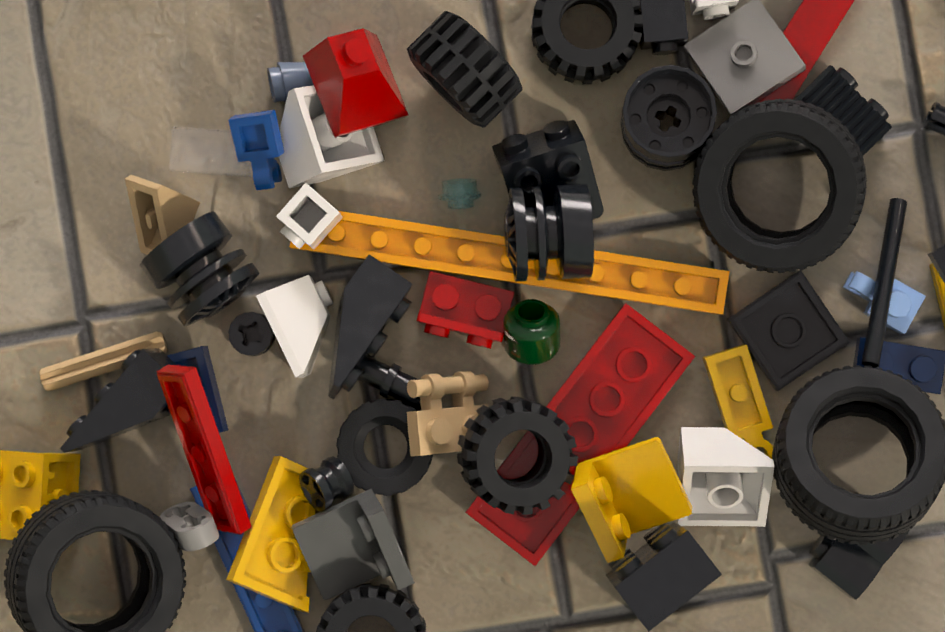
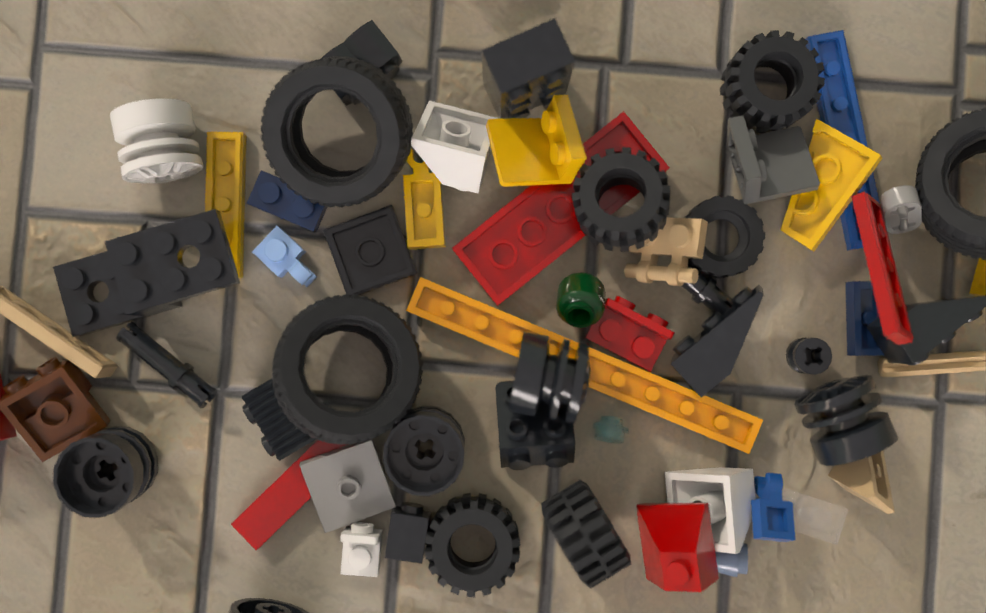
camera: 160 degrees left, 0 degrees up
white slope [256,275,333,378] -> none
white brick [276,183,343,250] -> none
black wheel [299,456,354,511] -> none
black bar [861,198,907,368] -> none

